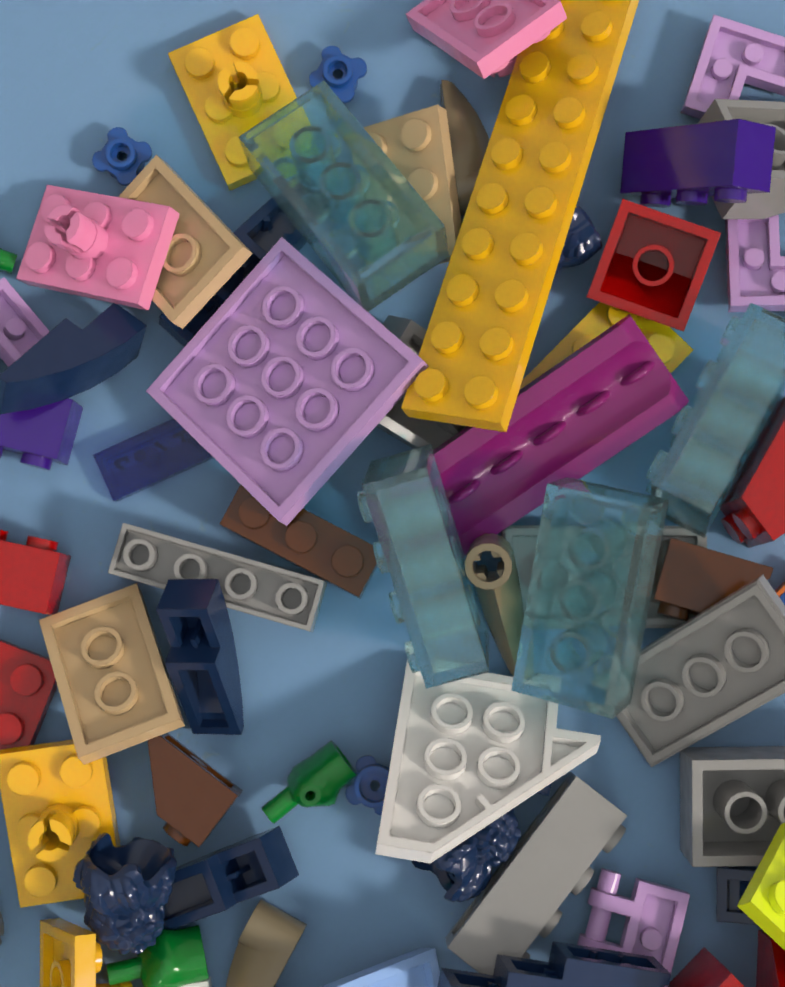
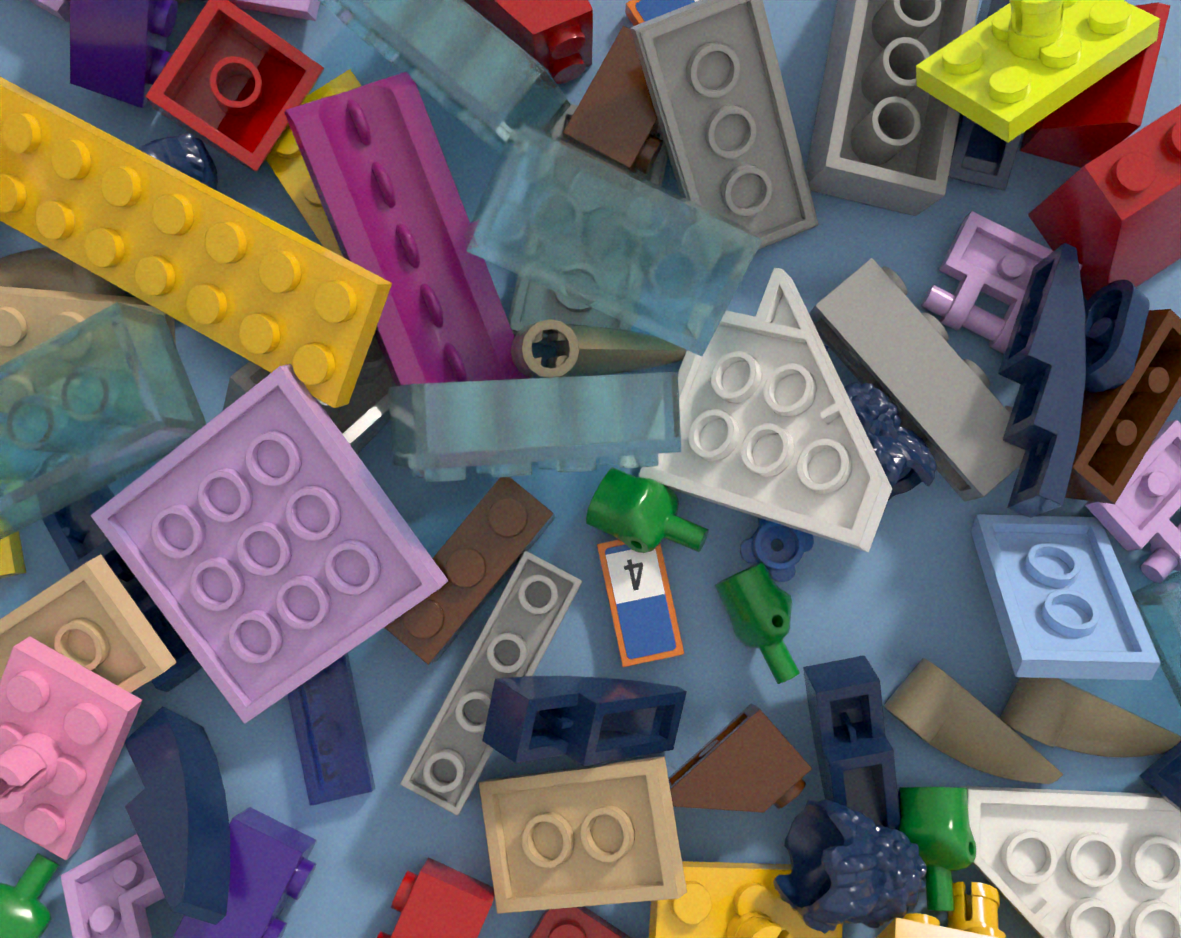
camera: 80 degrees left, 0 degrees up
none -> green piece [586,467,709,553]
none -> tile [597,540,684,667]

